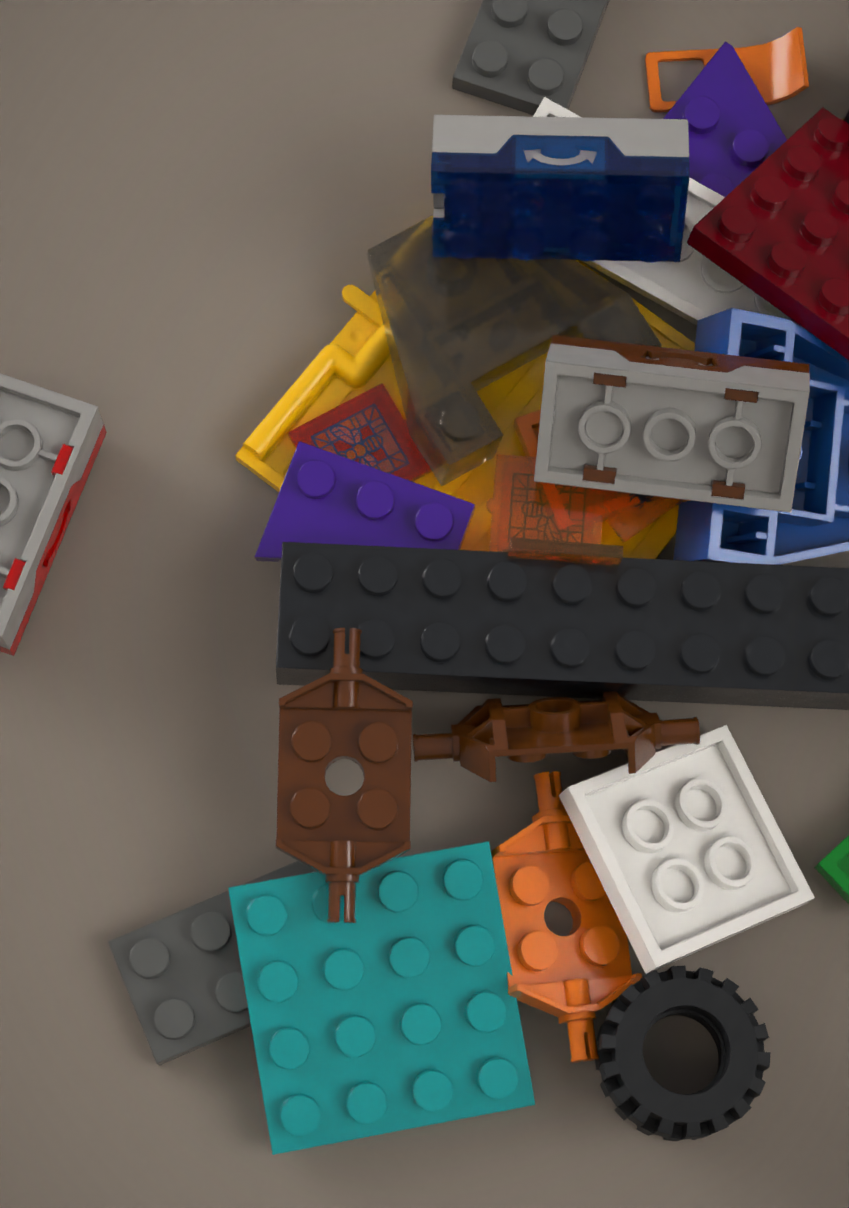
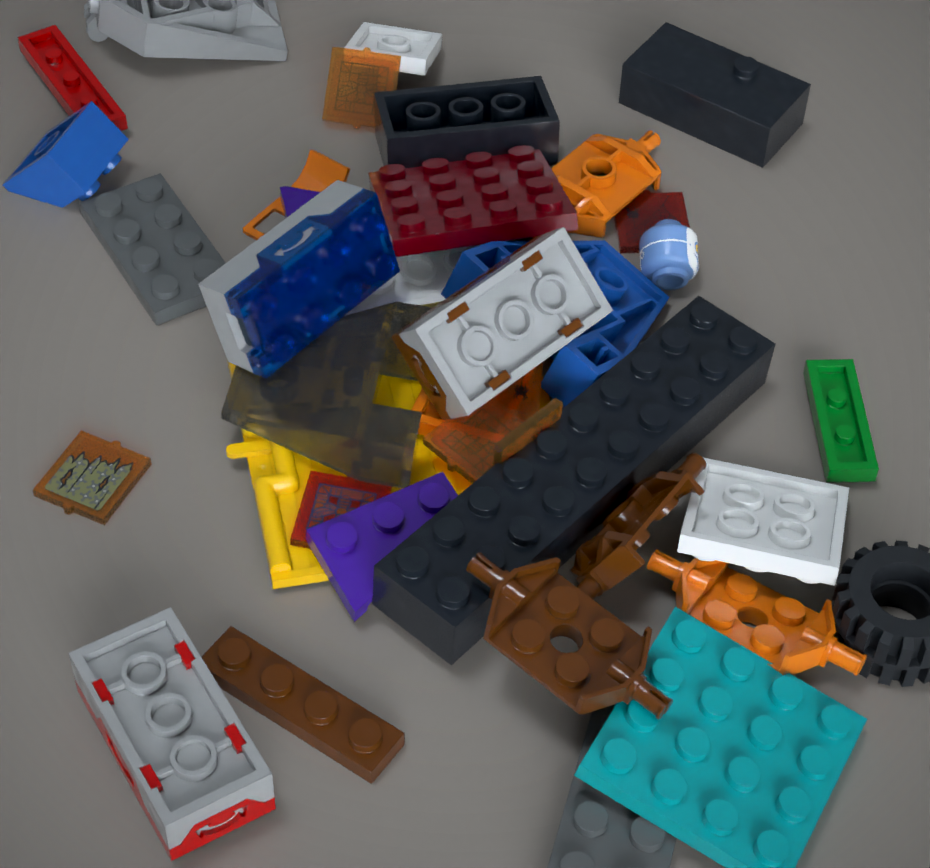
camera: 50 degrees left, 25 degrees down
none -> piece [33,430,152,526]
none -> reddish brown plate [202,626,405,784]

